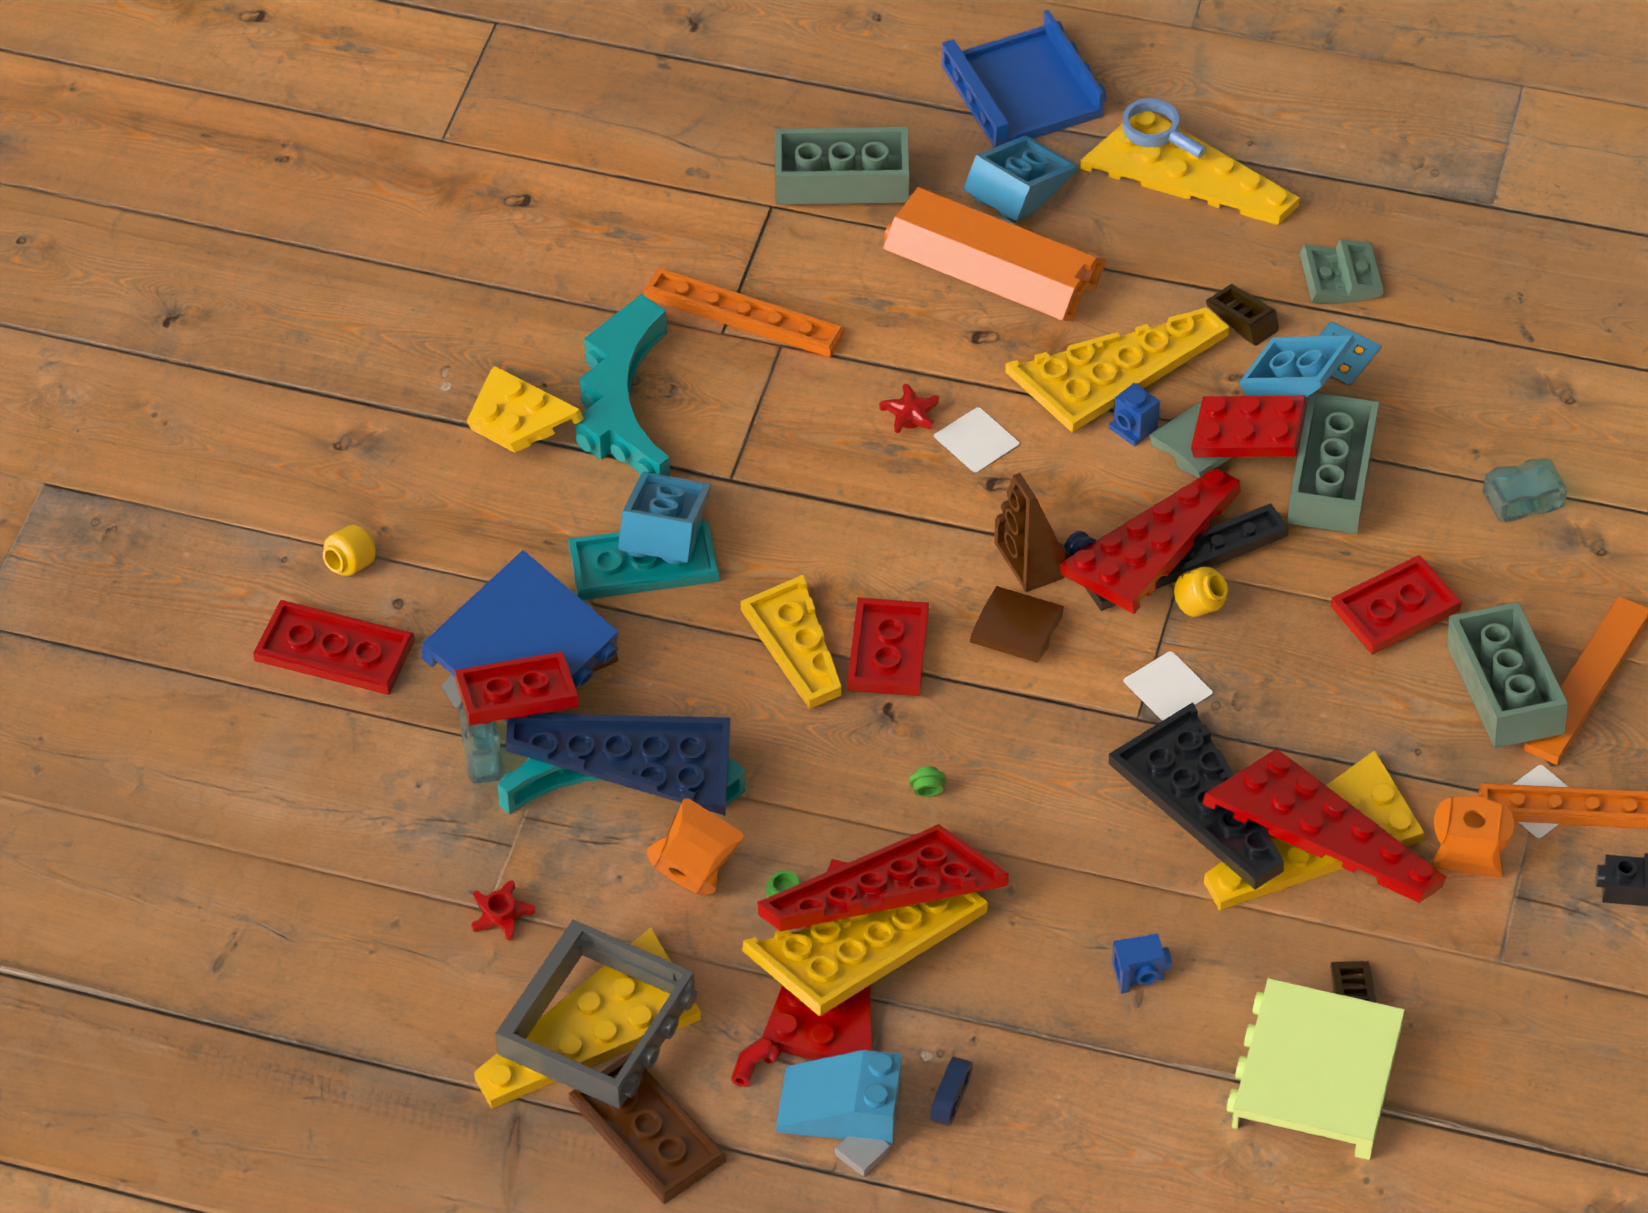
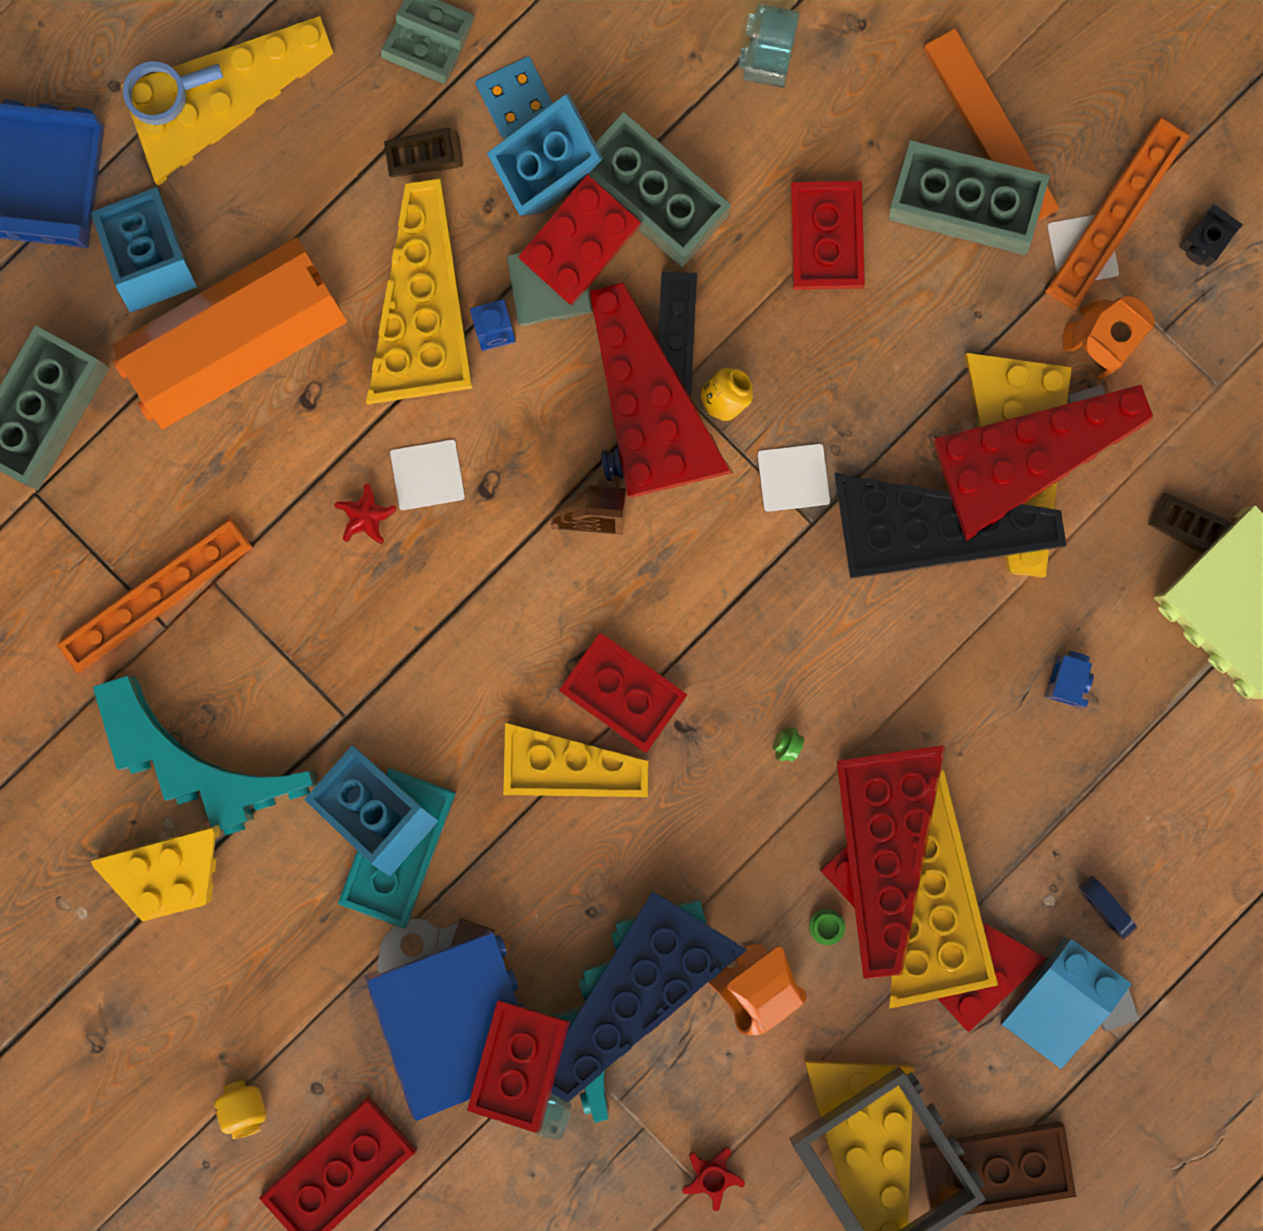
camera: 65 degrees left, 35 degrees up
red arm [731,1038,781,1087] -> none
reddish brown slope [970,586,1064,663] -> none

